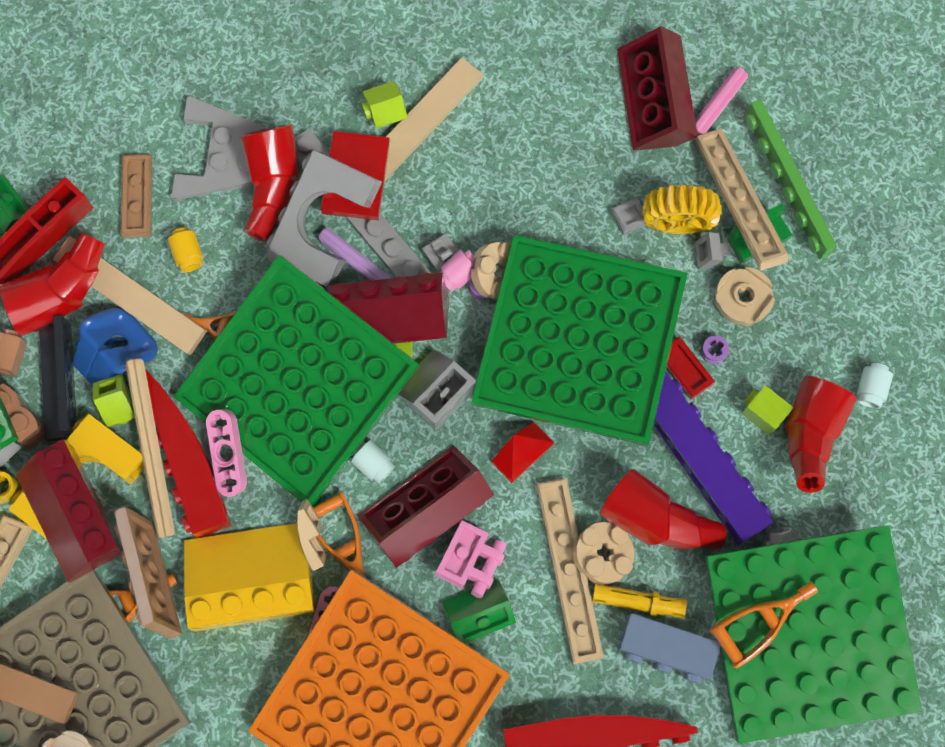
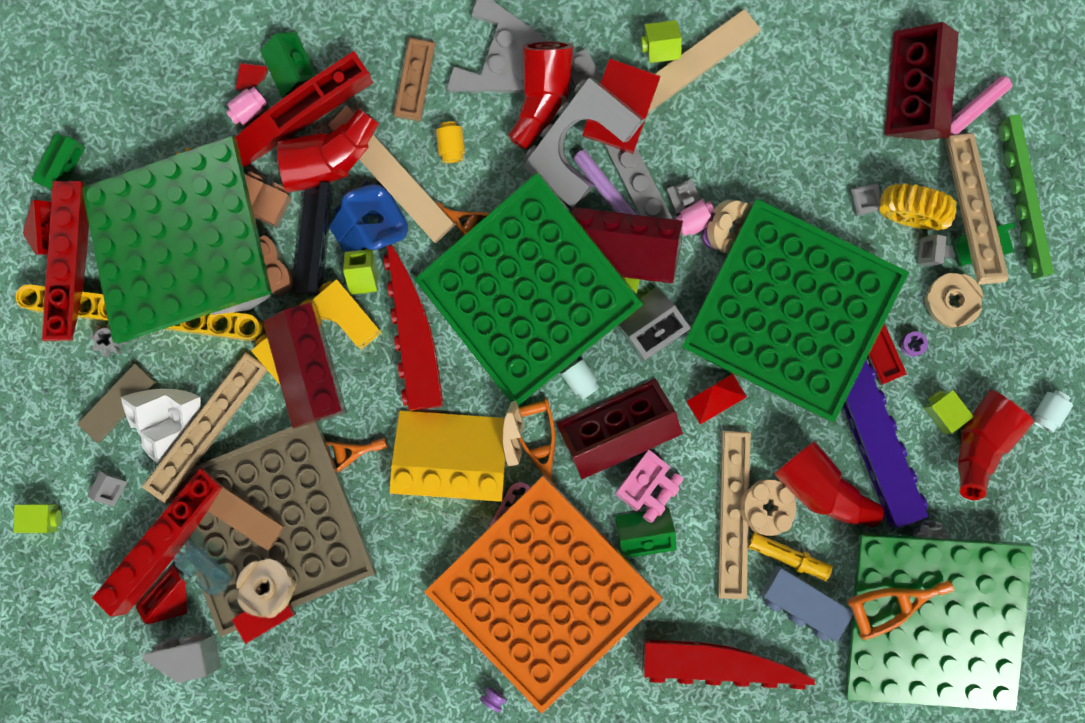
camera: 15 degrees right, 10 degrees up
medium nougat plate [114,507,182,639] -> none
tan axle [126,359,175,538] -> none
bright pink beam [206,409,247,497] -> none

